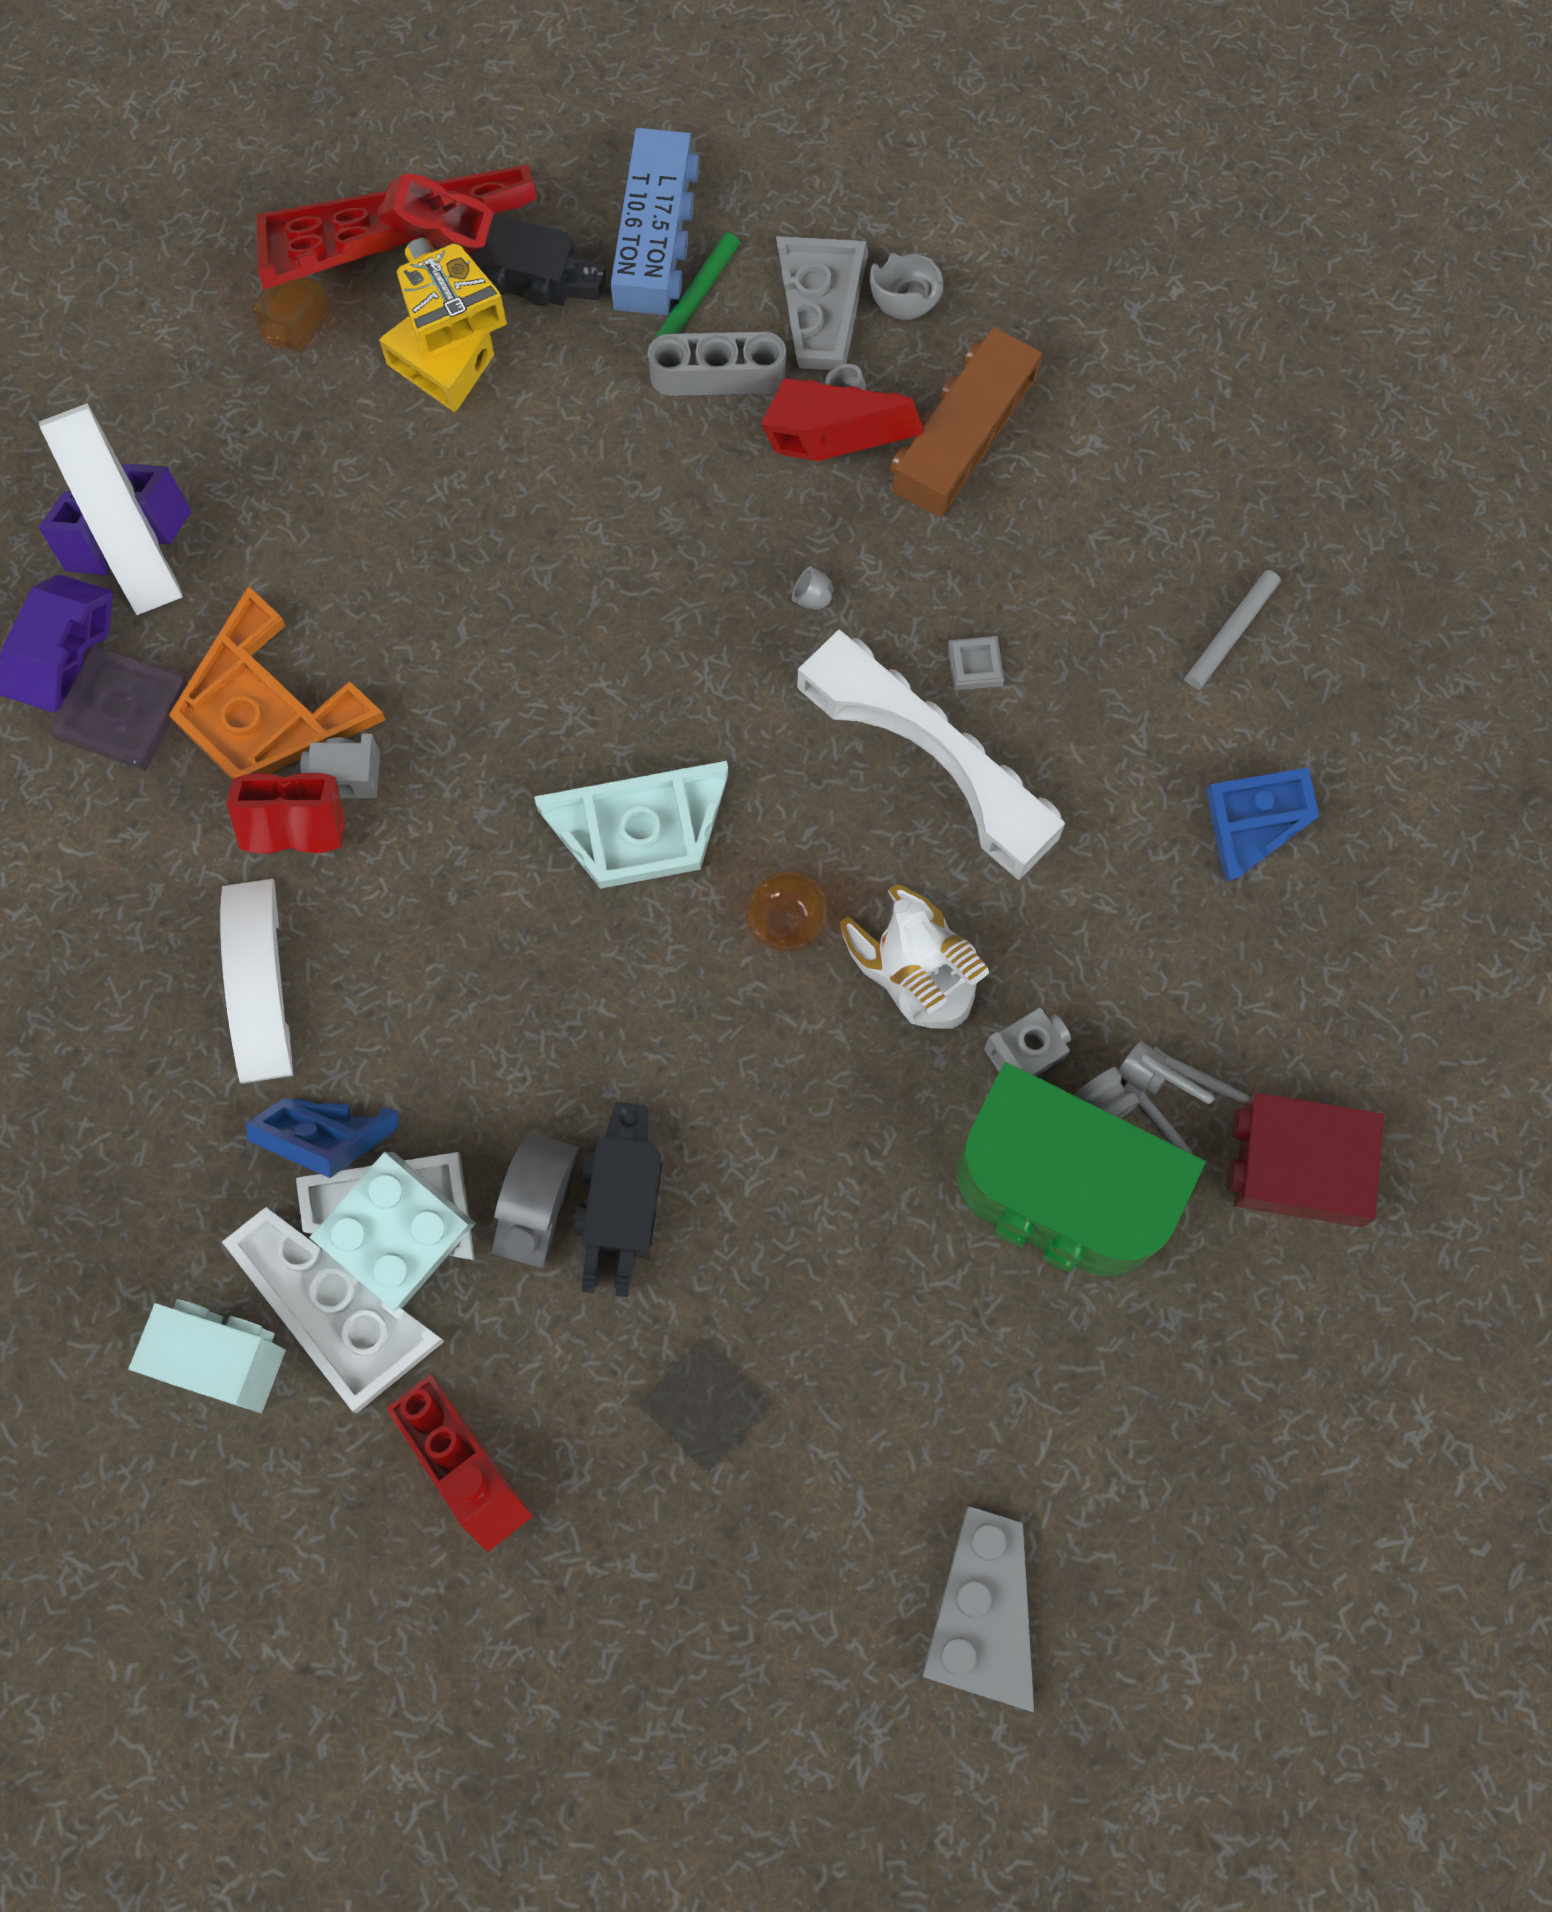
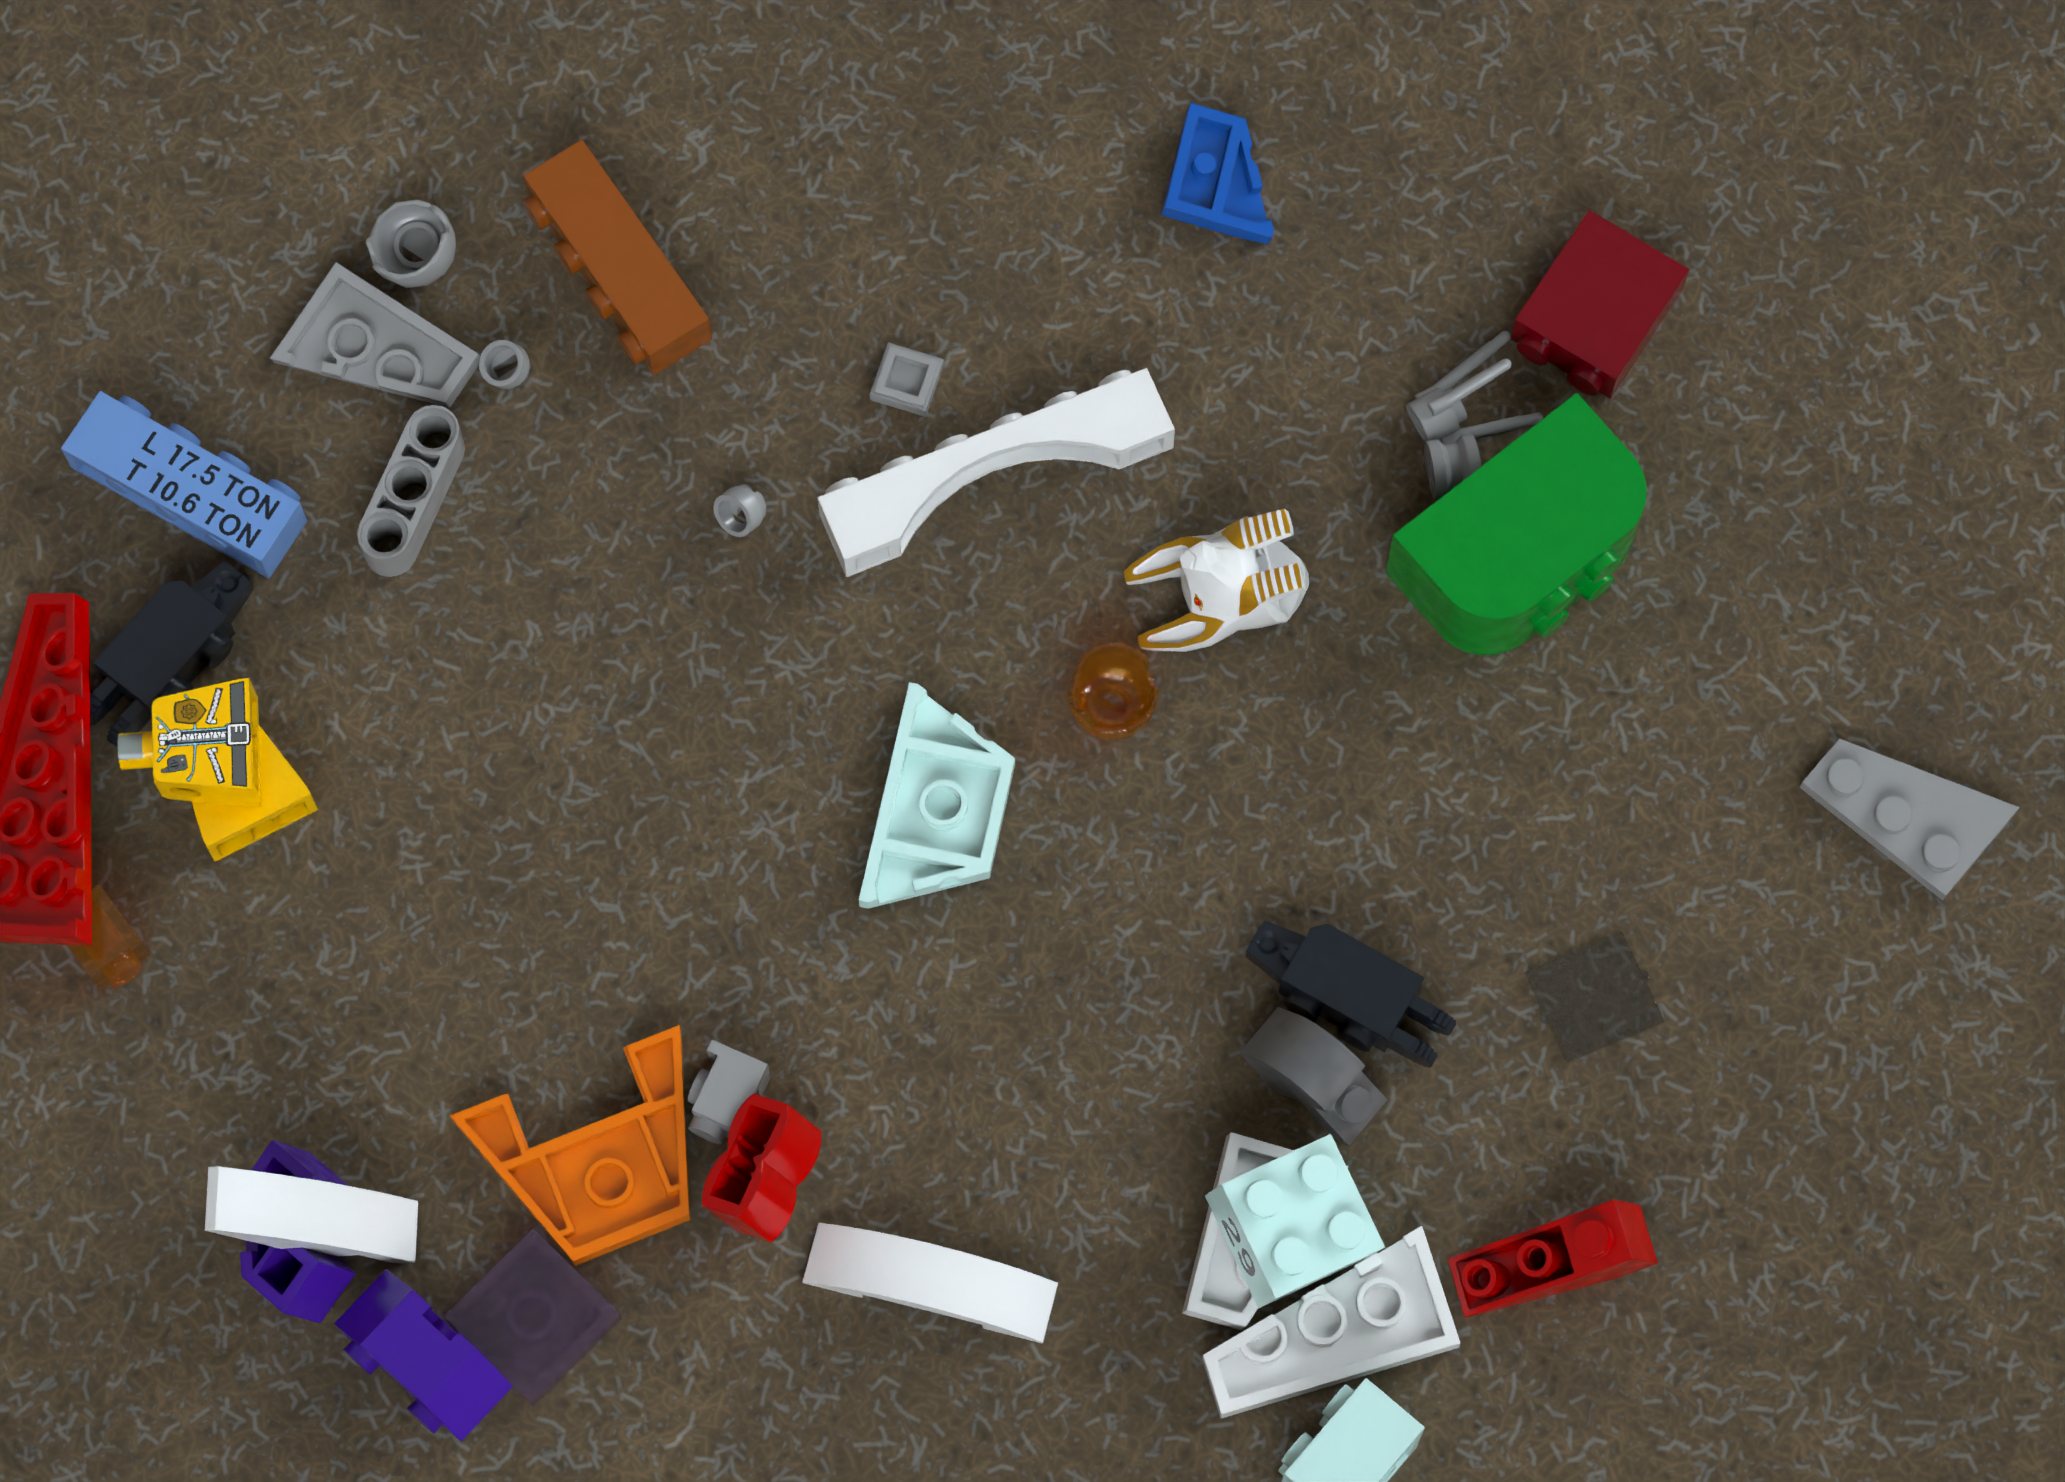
camera: 65 degrees left, 0 degrees up
blue wing [246,1098,398,1178] -> none
red brick [380,174,493,254] -> none
green bar [654,232,740,339] -> none
red slope [761,378,924,461] -> none
light grey brick [984,1007,1071,1077] -> none
light grey bar [1184,570,1281,690] -> none

